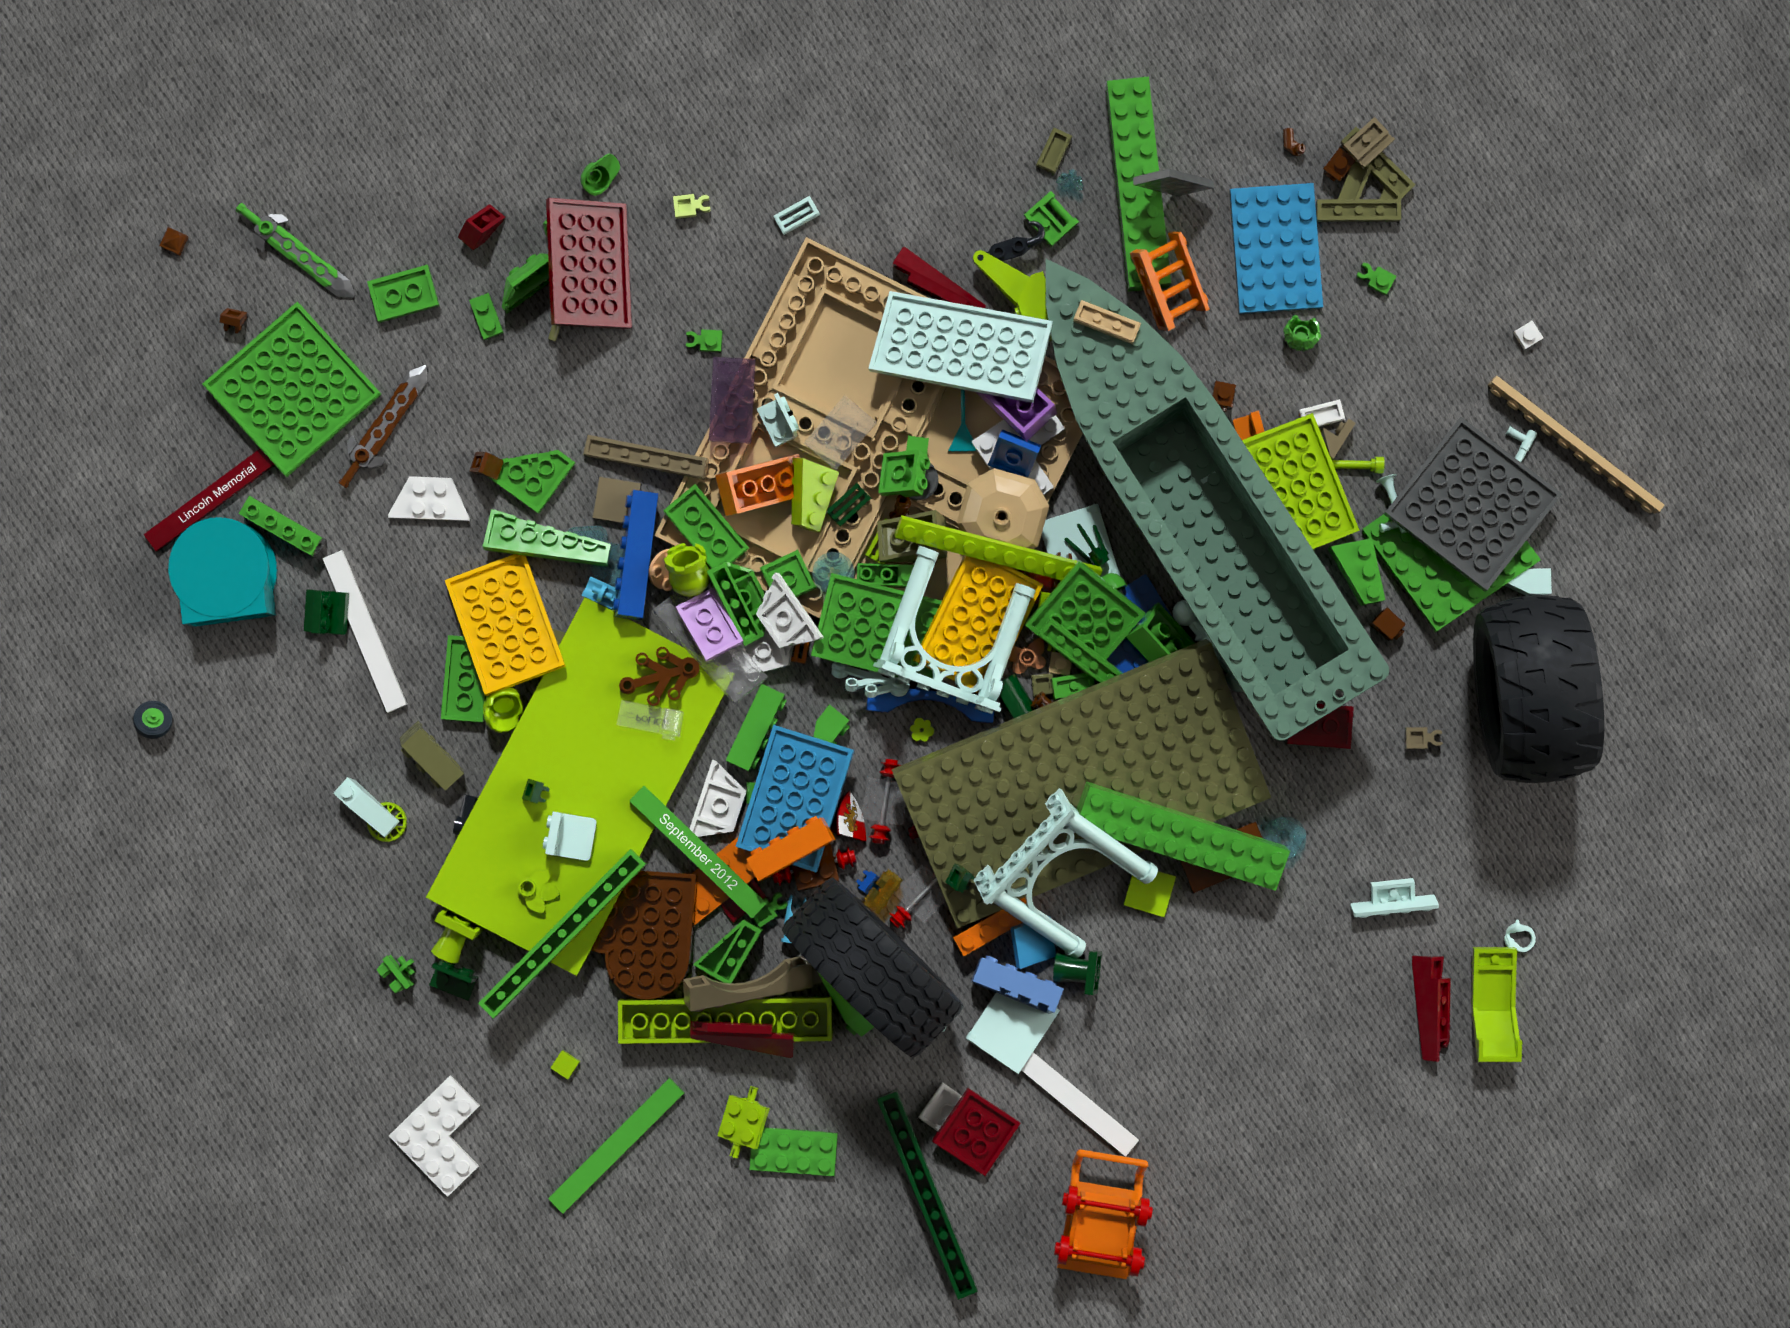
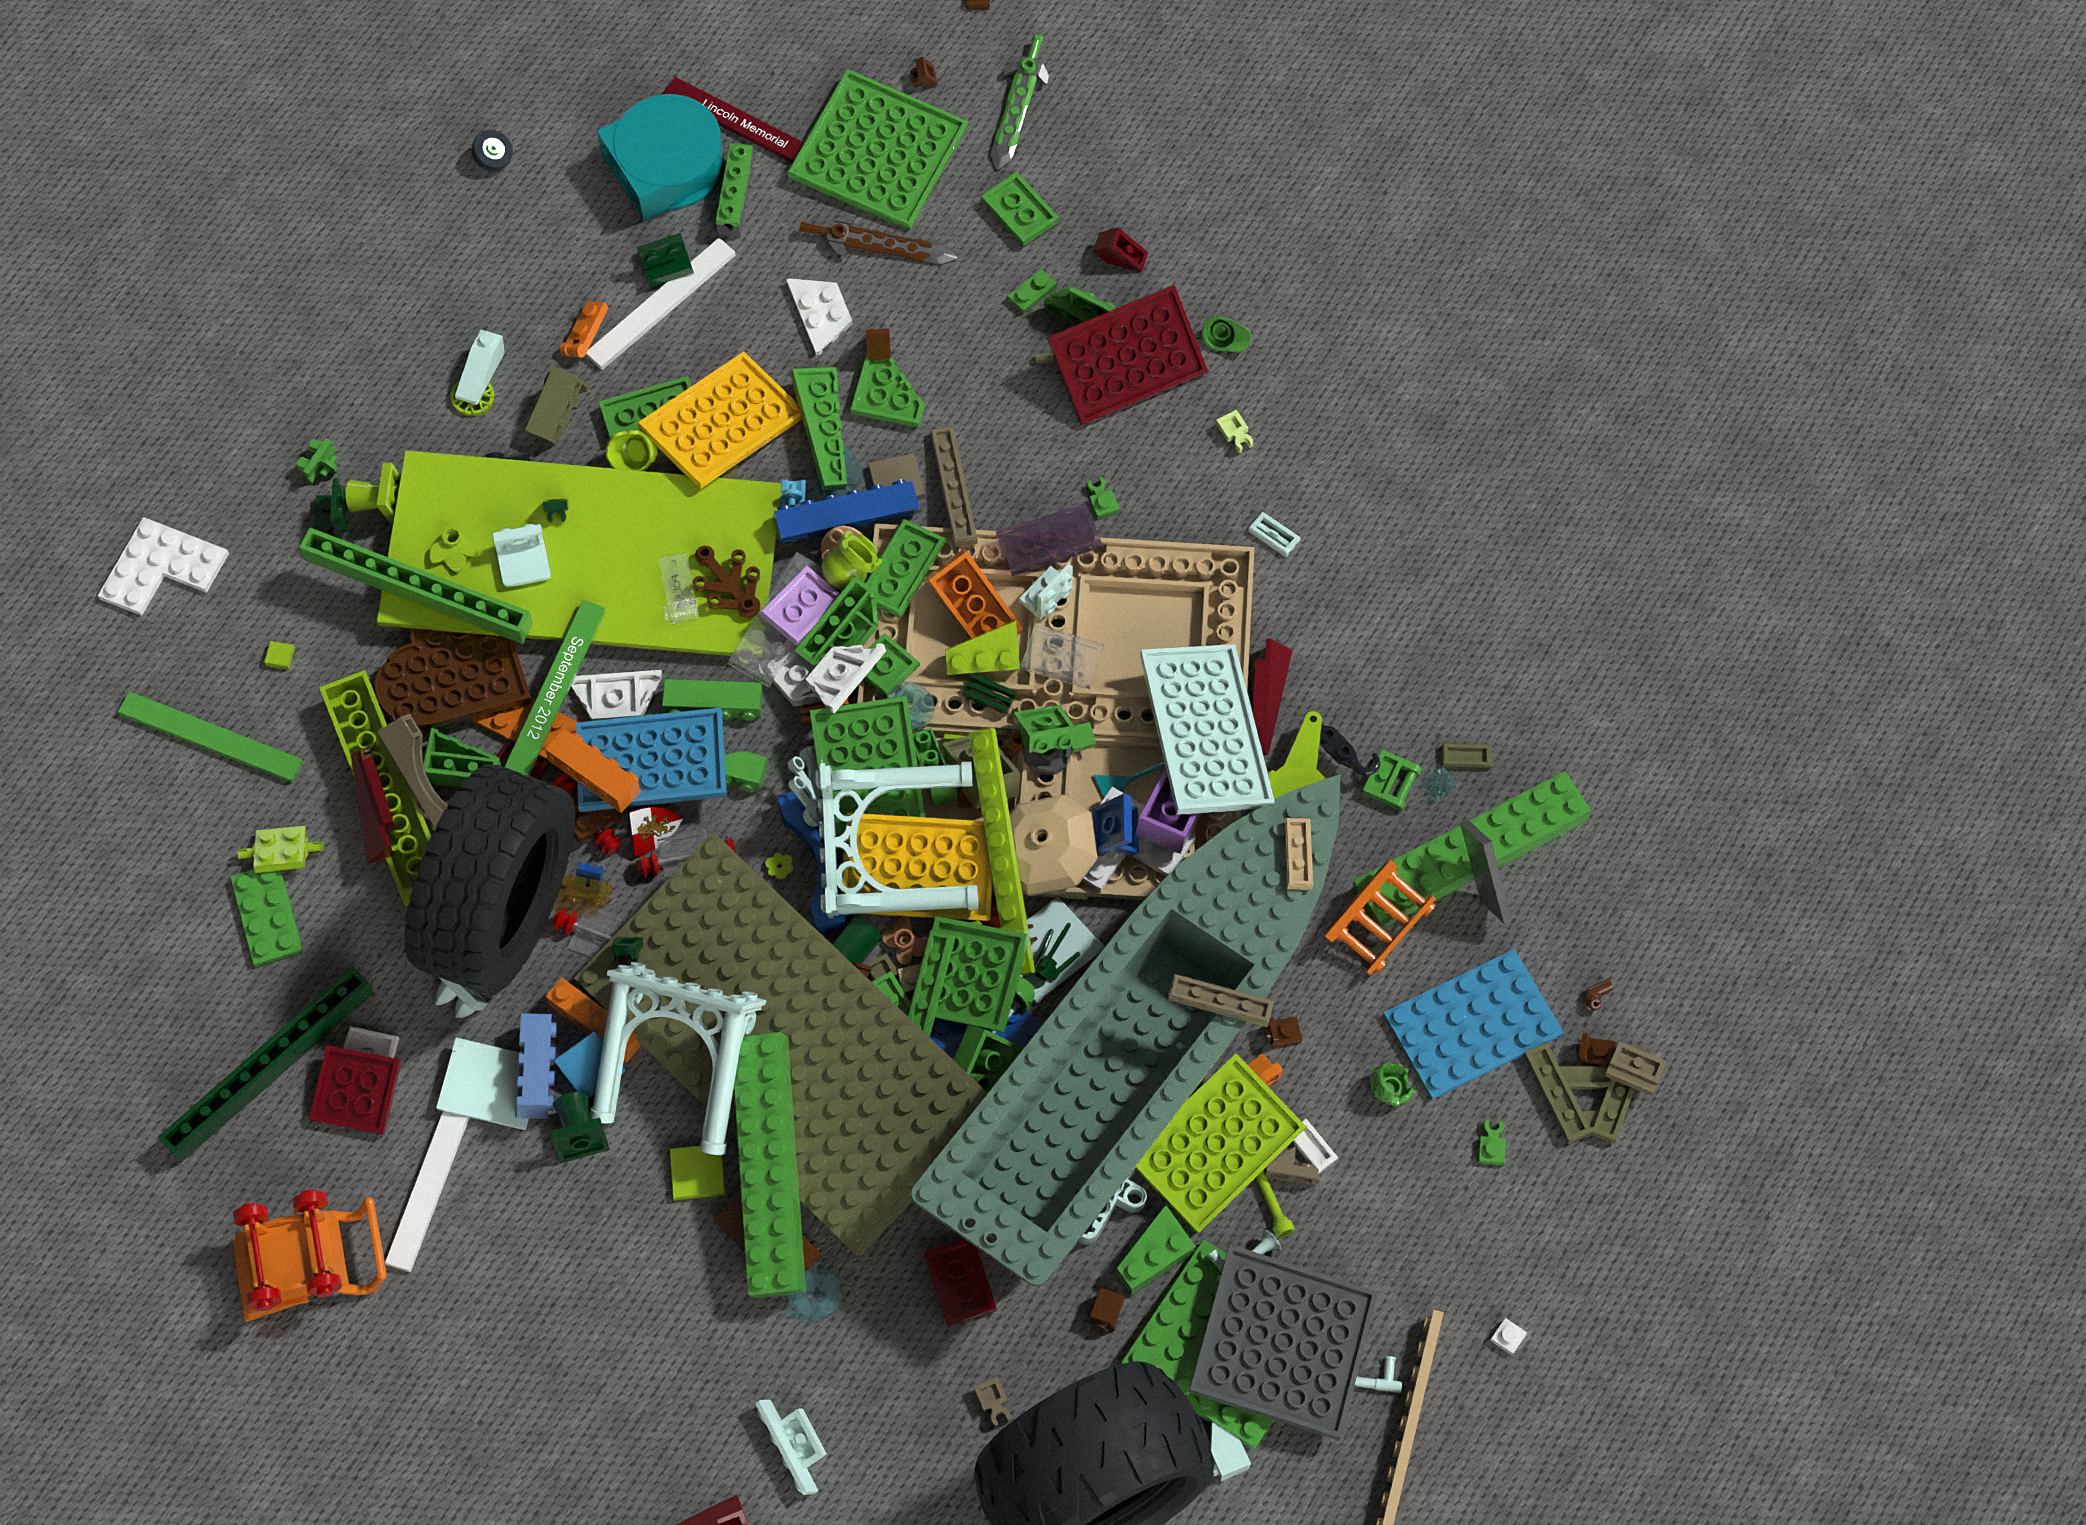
camera: 60 degrees right, 20 degrees down
none -> orange plate [560,301,609,358]
none -> dark tan tile [1168,974,1274,1027]

